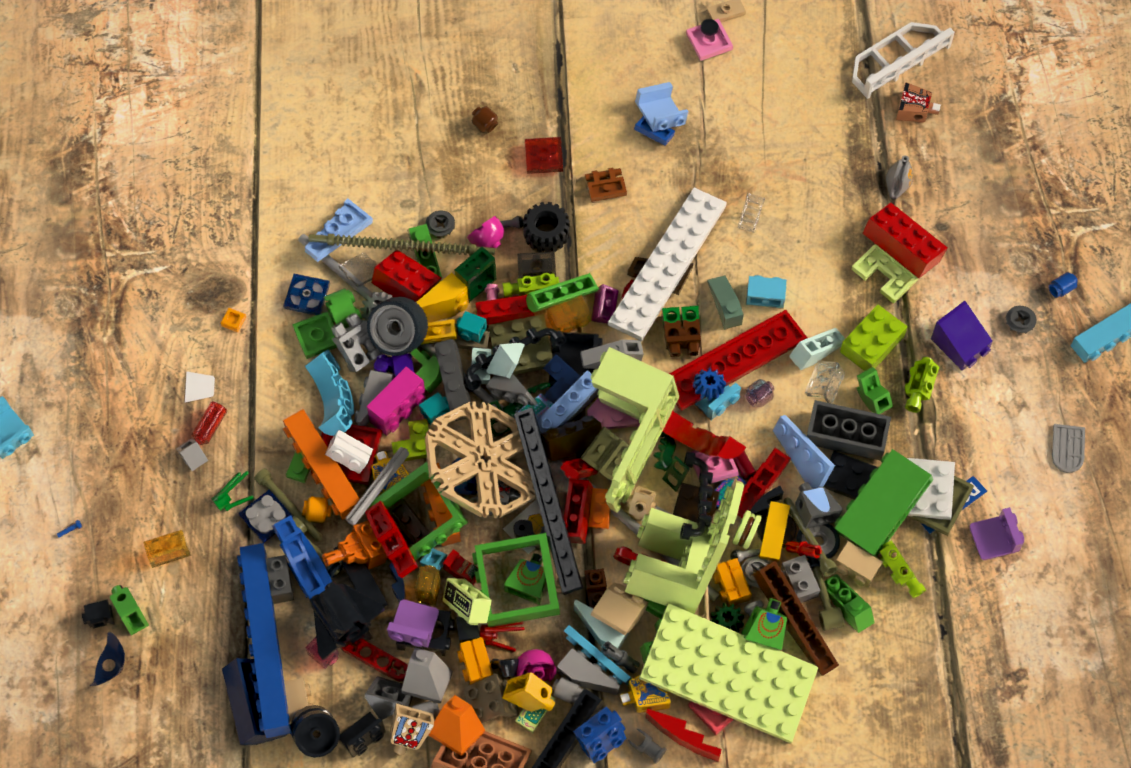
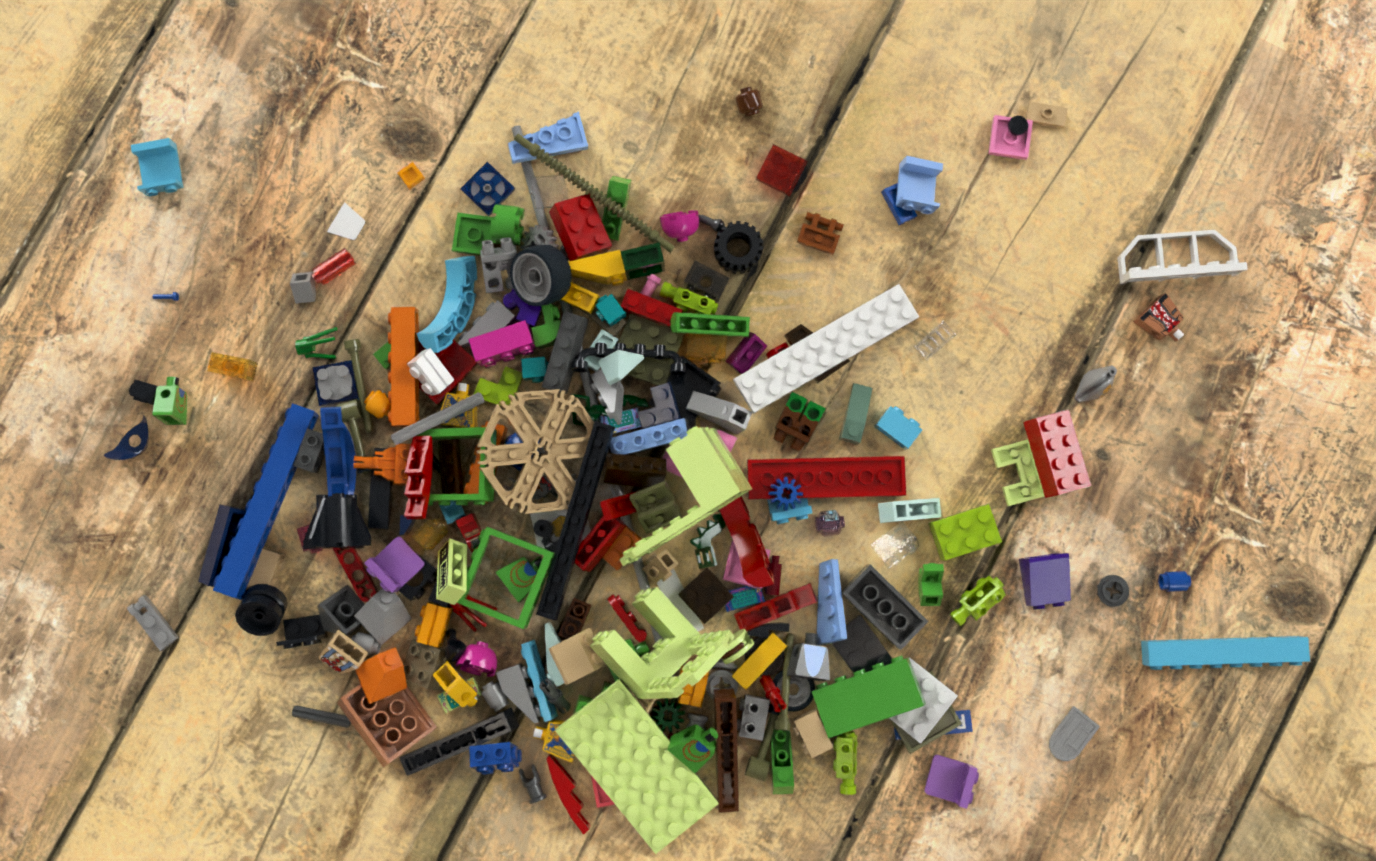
camera: 30 degrees right, 20 degrees up
dark grey gear [426,210,455,238] -> none
black bar [680,451,713,540] -> none

